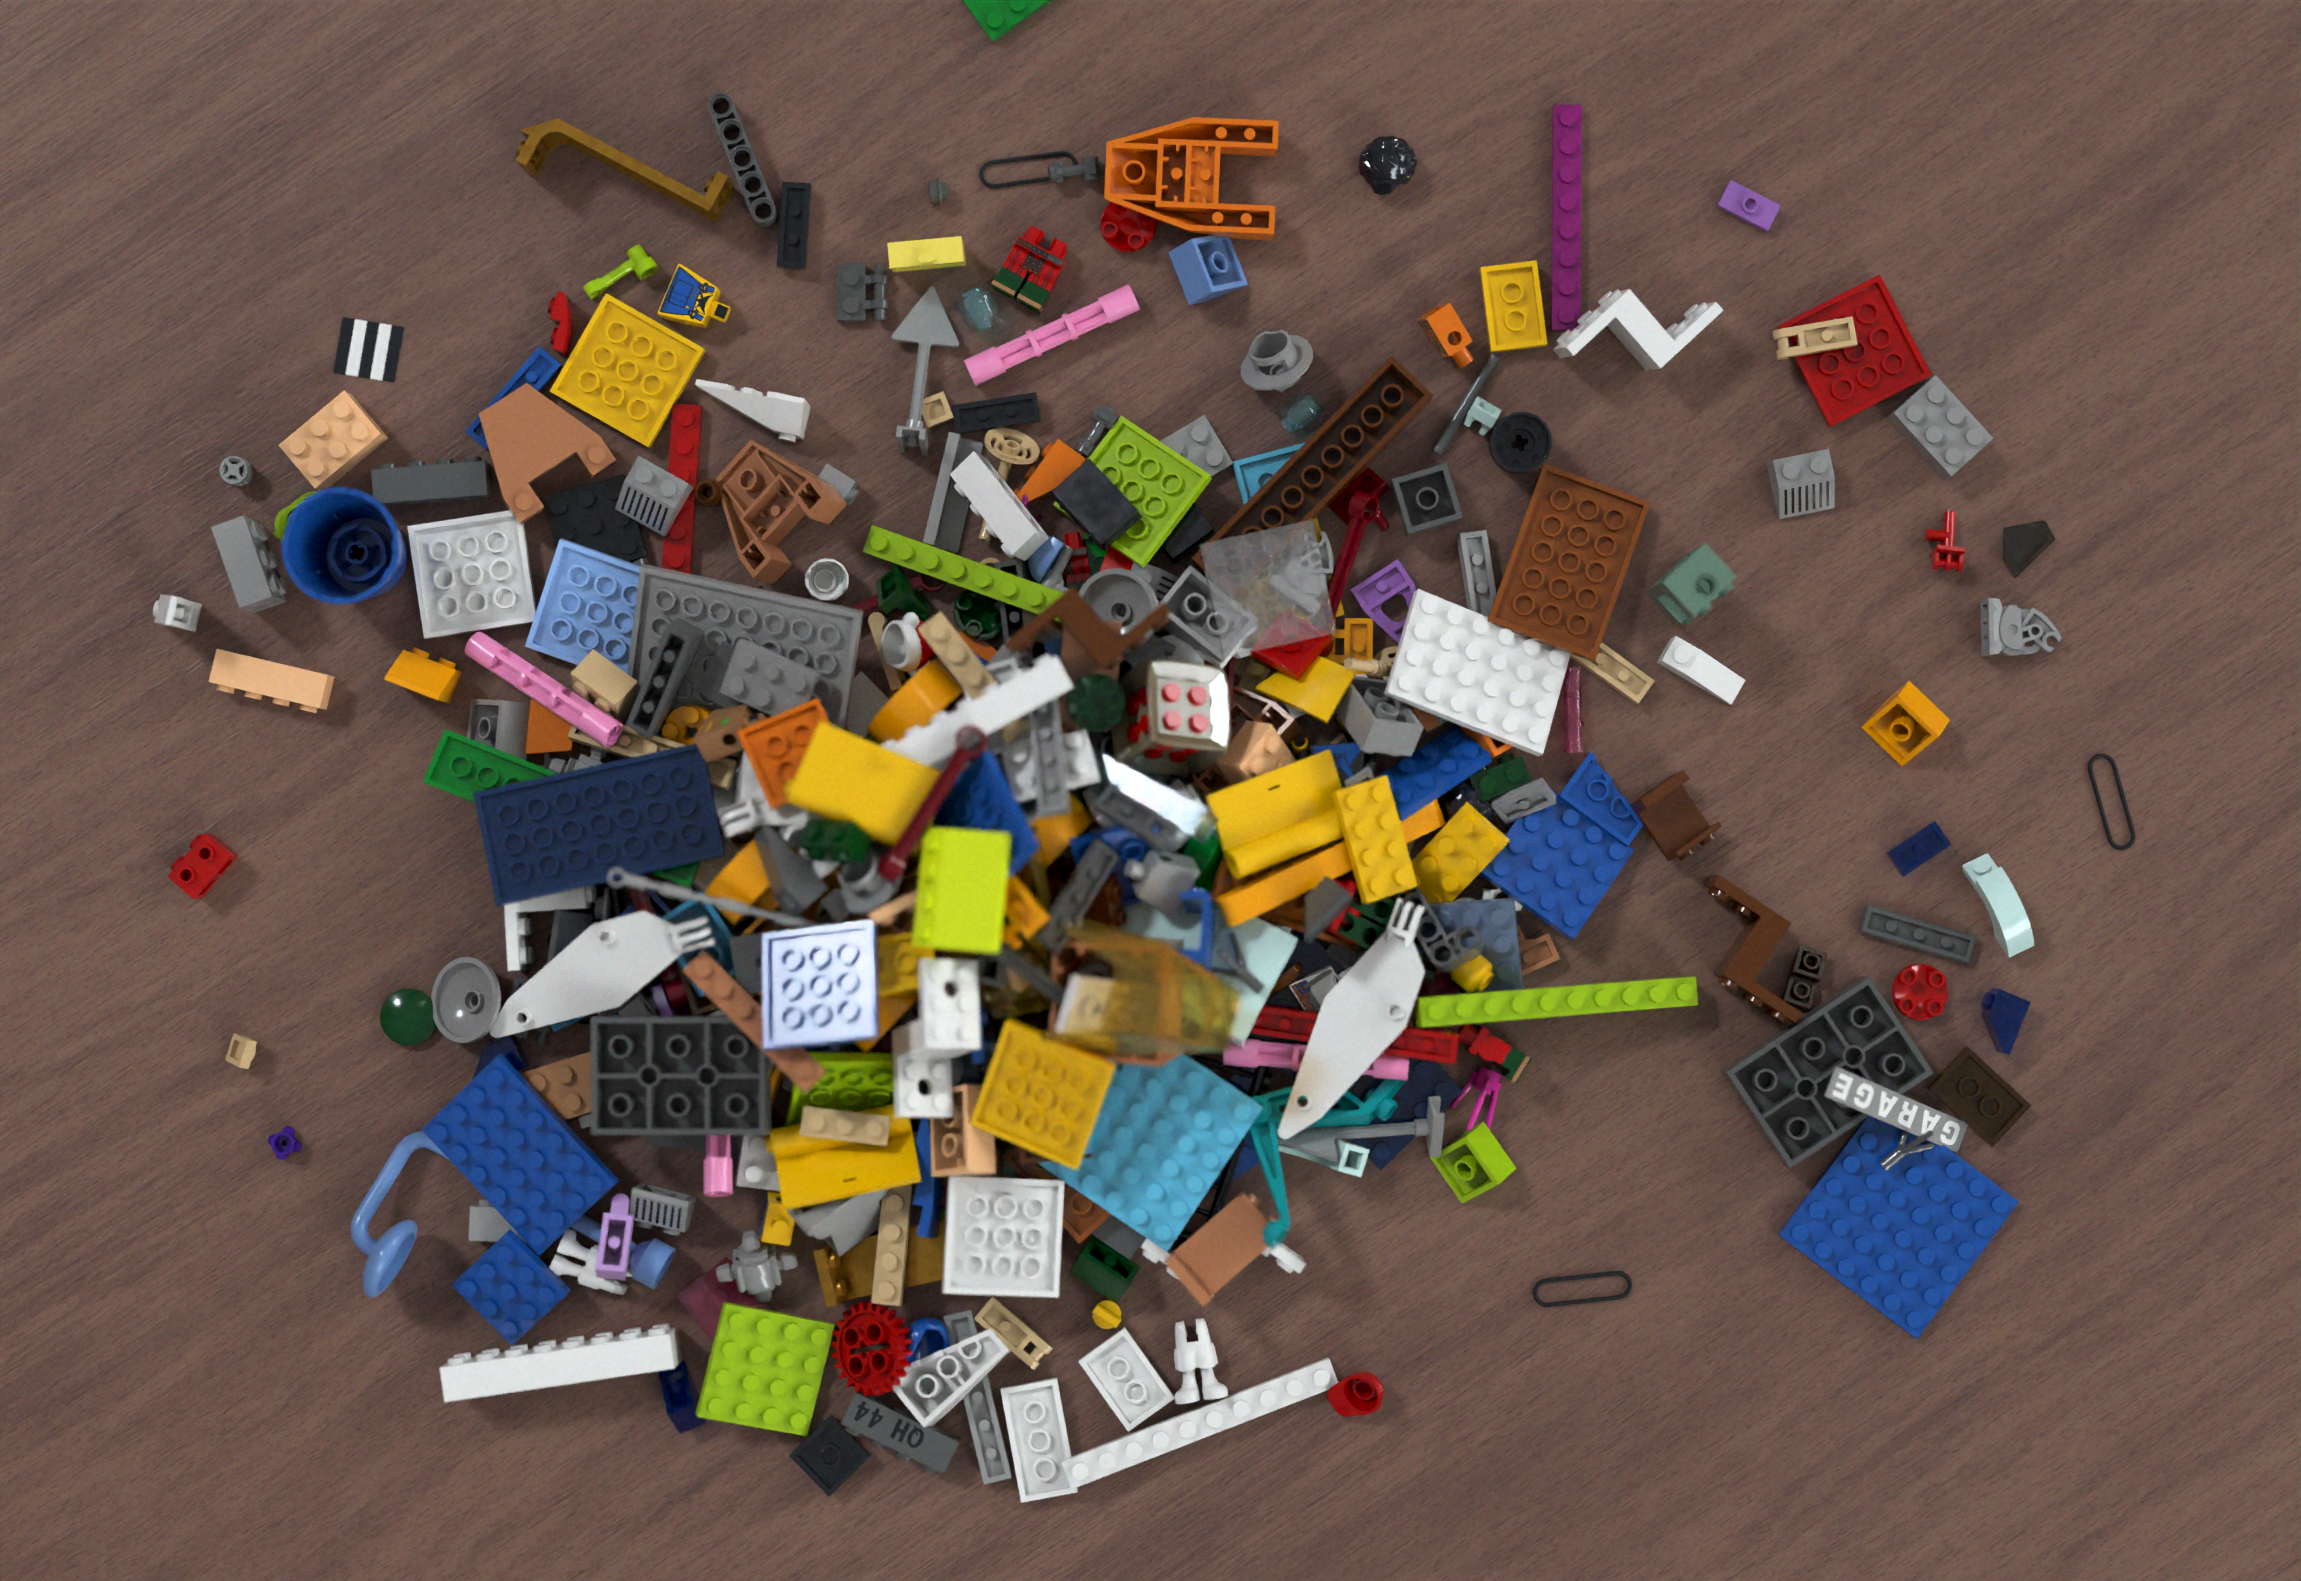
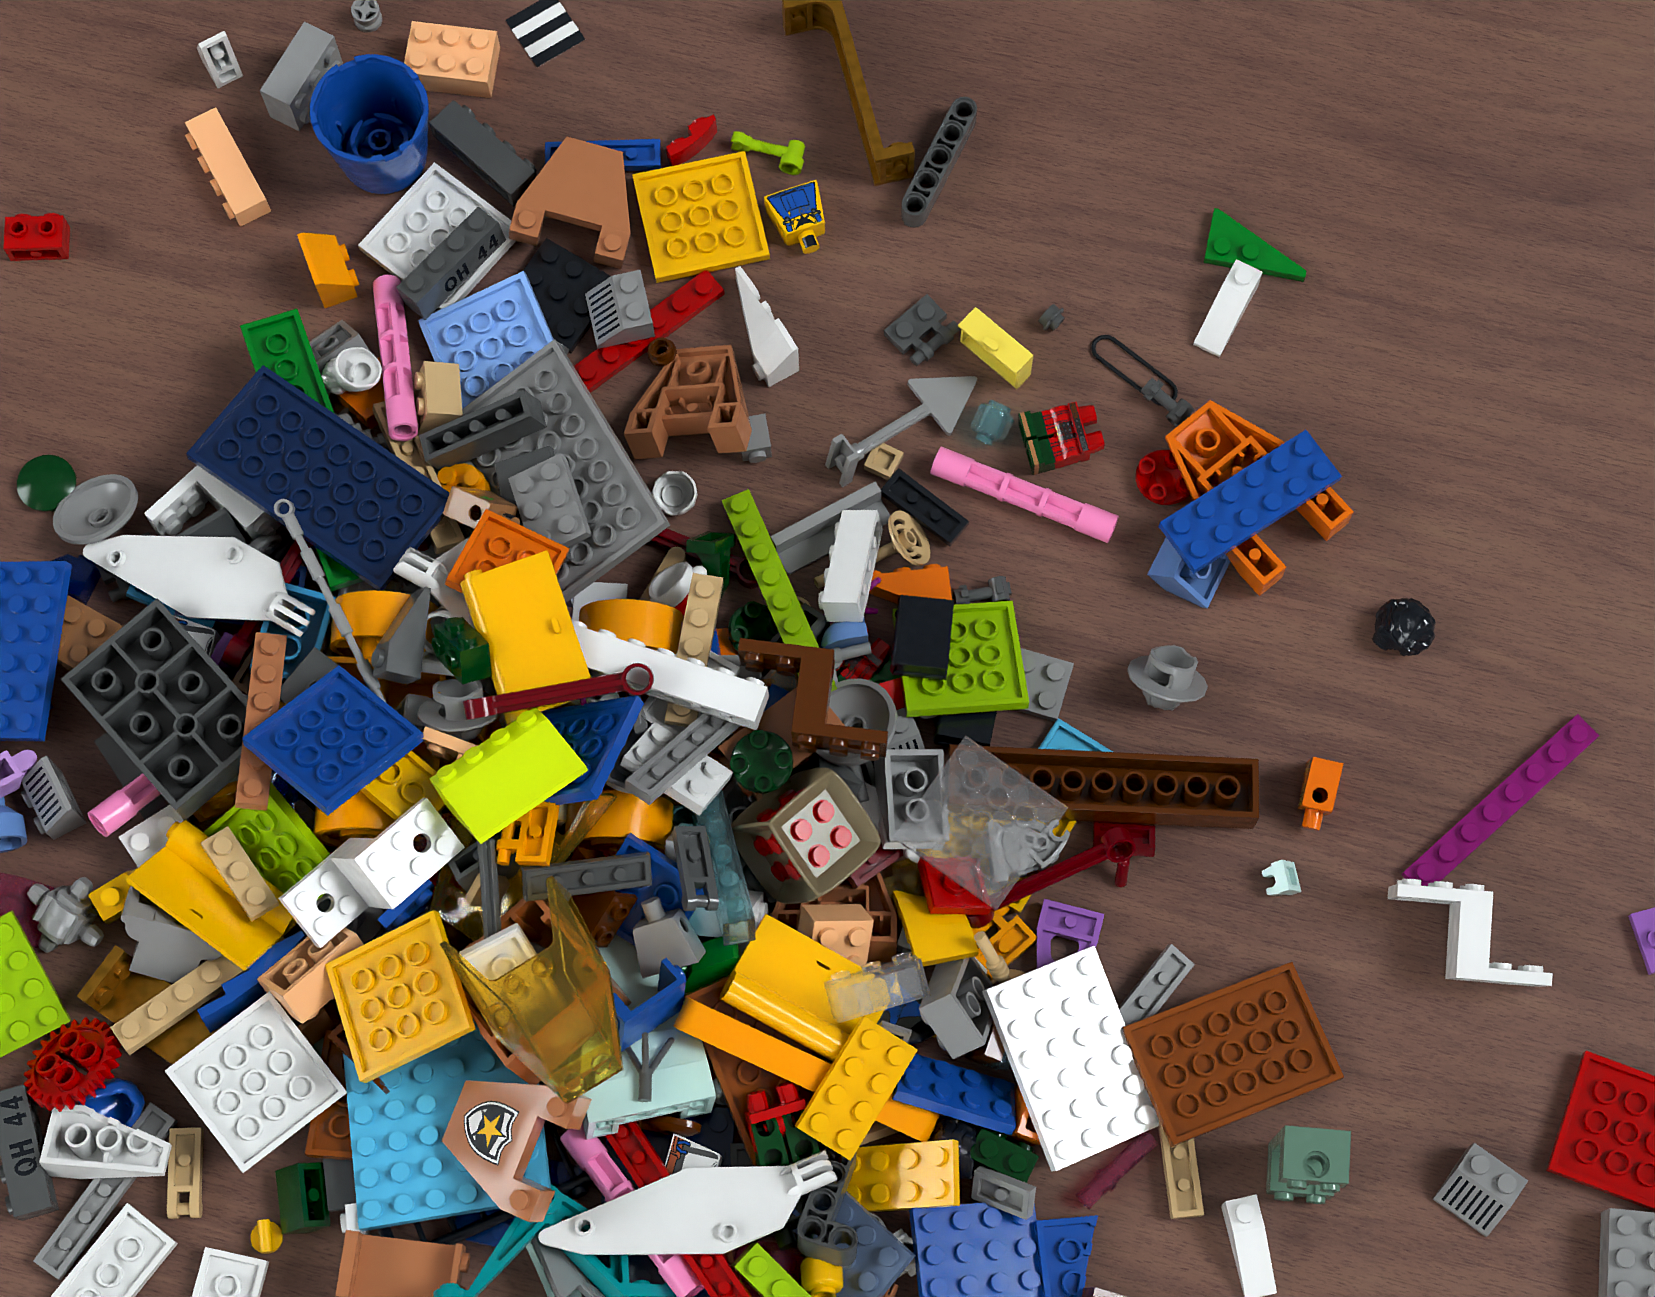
camera: 50 degrees right, 15 degrees down
black plate [777,182,812,270] -> none
clear light blue head [1280,393,1323,435] -> none
dark grey slope [1304,876,1353,945] -> none
dark grey brick [1389,463,1463,537] -> none
dark grey bar [1431,354,1500,456] -> none
yellow plate [1479,260,1547,353] -> none
black wheel [1488,412,1552,474] -> none
tan plate [1772,316,1858,360] -> none
none -> white hair [321,347,382,395]
none -> dark grey brick [396,207,506,320]
none -> nougat wedge [442,1080,592,1222]
none -> clear brick [824,952,931,1023]
none -> blue plate [1158,430,1342,574]
none -> white slope [1193,259,1263,357]

